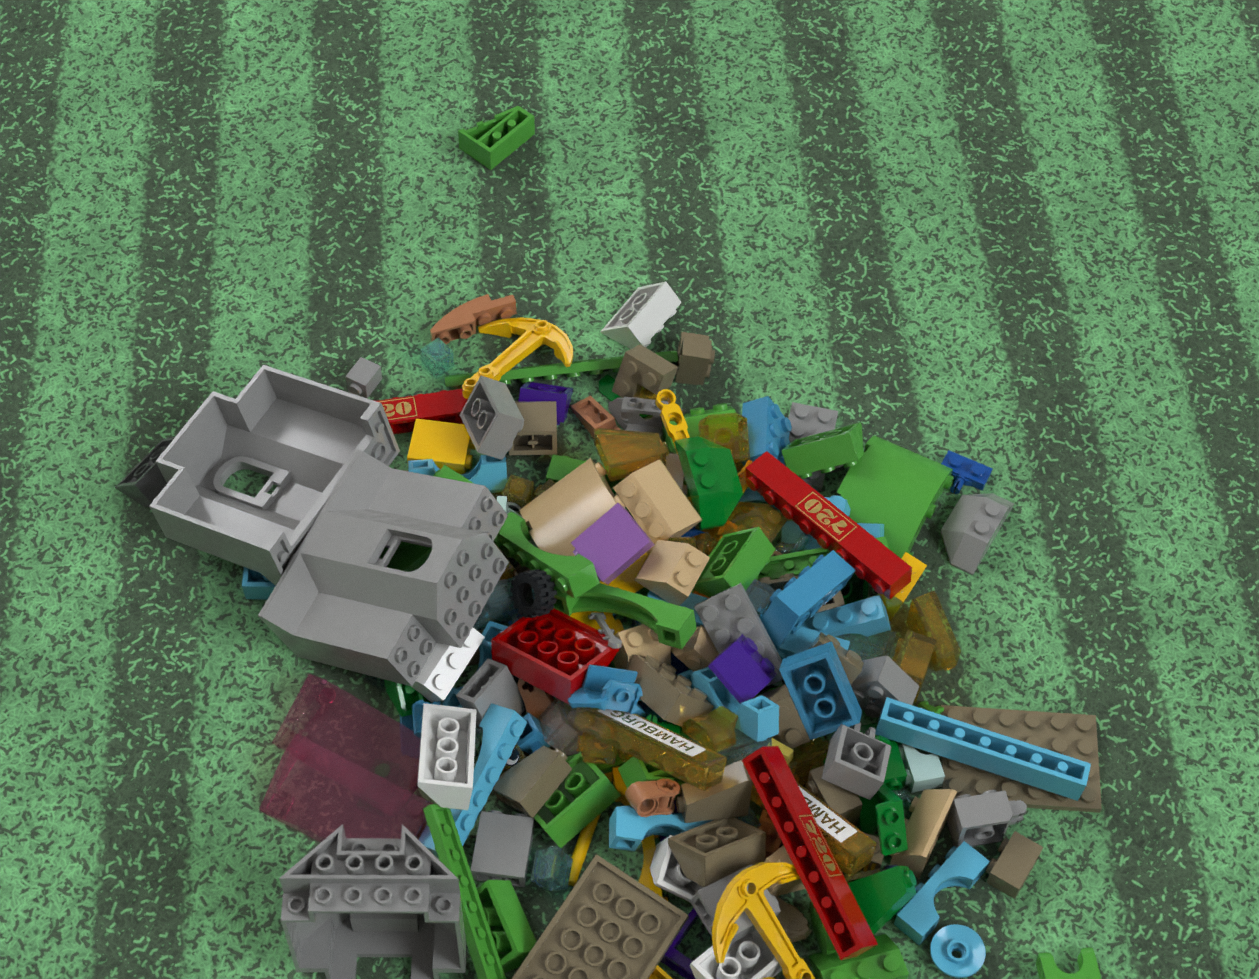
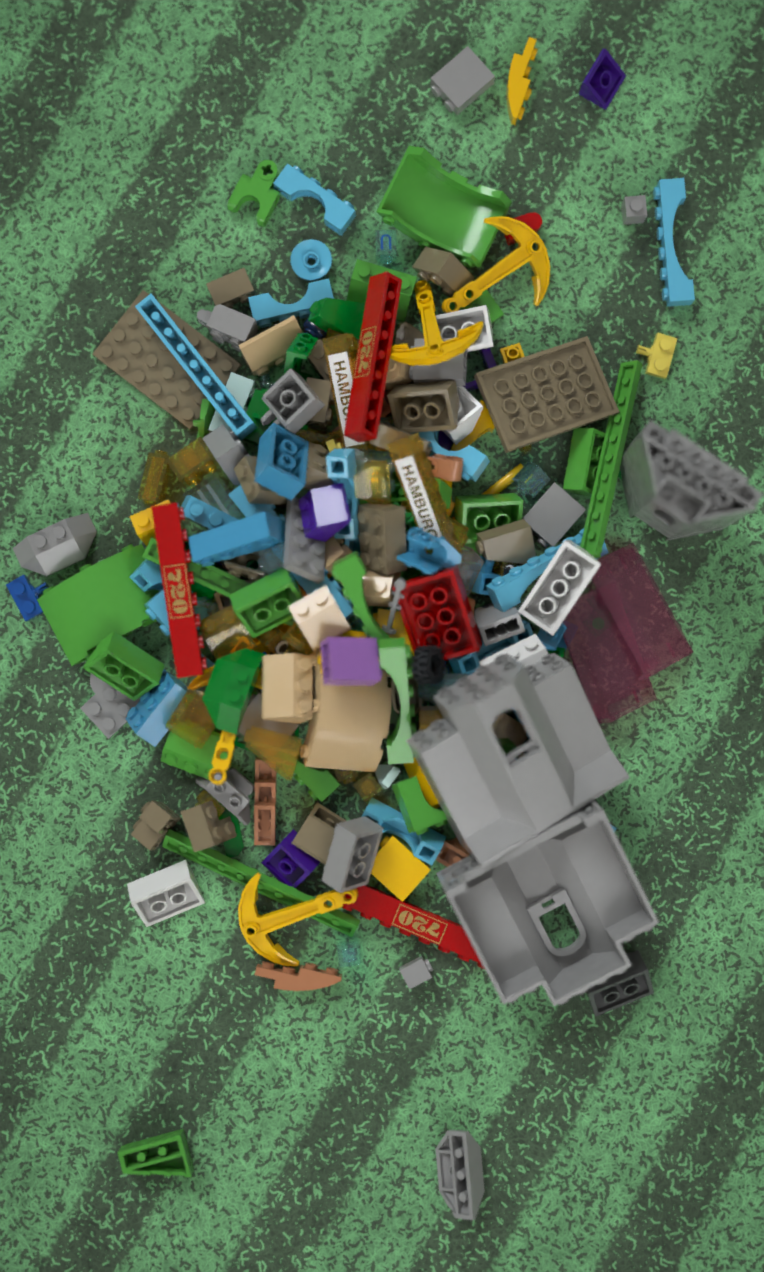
camera: 145 degrees left, 30 degrees up
none -> light grey wedge [435,1129,485,1220]

